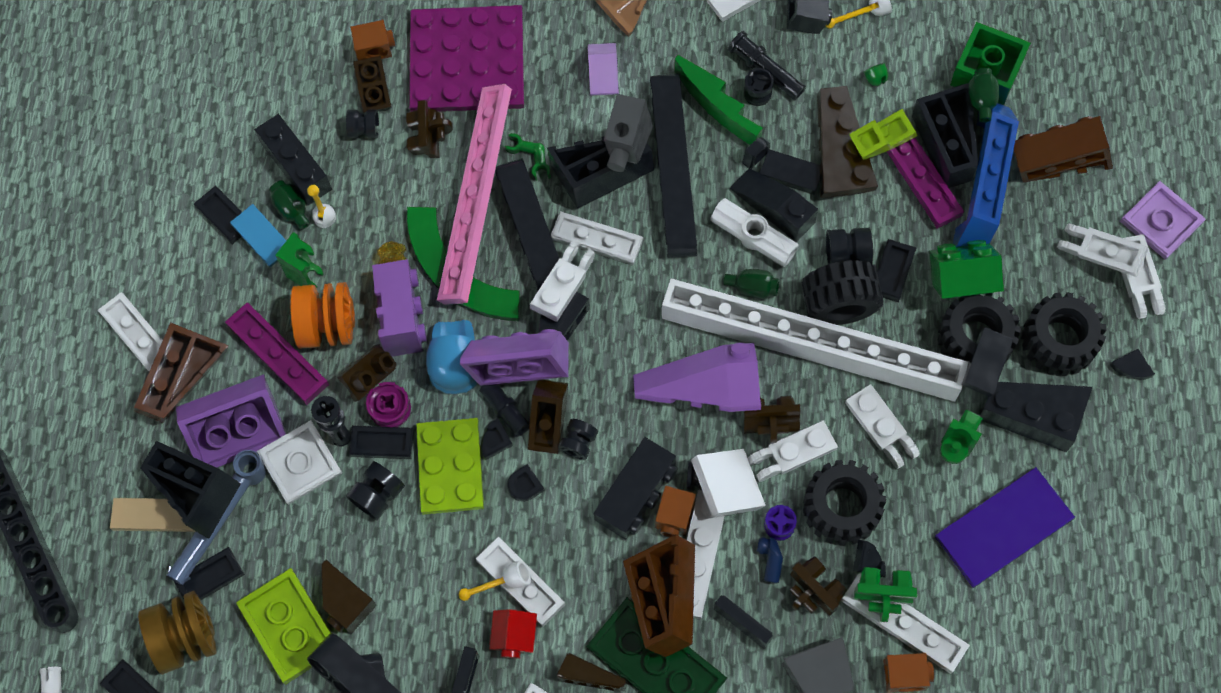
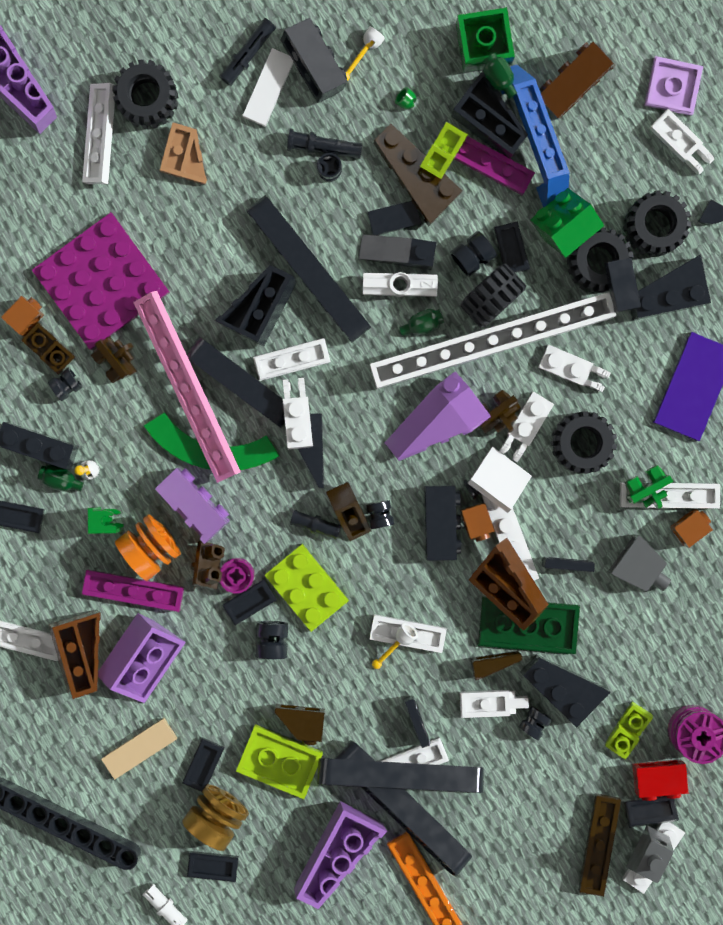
camera: 40 degrees left, 20 degrees up
black wedge [140,441,241,539] -> none
sand blue piece [166,450,266,585] -> none
dark azure tile [230,204,286,267] -> none
white tile [257,420,342,505] -> none
black pin [311,396,351,447] -> none
clear yellow plate [377,241,406,264] -> none
dark azure piece [426,320,478,394] -> none
medium lavender slope [460,329,569,386] -> none
black tile [482,418,513,460] -> none
red brick [489,609,537,659] -> none
green arm [505,133,551,181] -> none
black tile [507,464,545,502] -> none
lavender slope [588,43,619,96] -> none
dark grey torso [604,94,653,172] -> none
green slope [674,55,763,145] -> none
black tile [742,137,770,169] -> none
dark blue arm [757,537,783,583] -> none
dark purple wheel [764,505,797,541] -> none
dark brown hips [789,557,847,617] -> none
black tile [853,540,886,578] -> none
green hips [940,410,983,464] -> none
white hinge [1057,224,1148,277] -> none

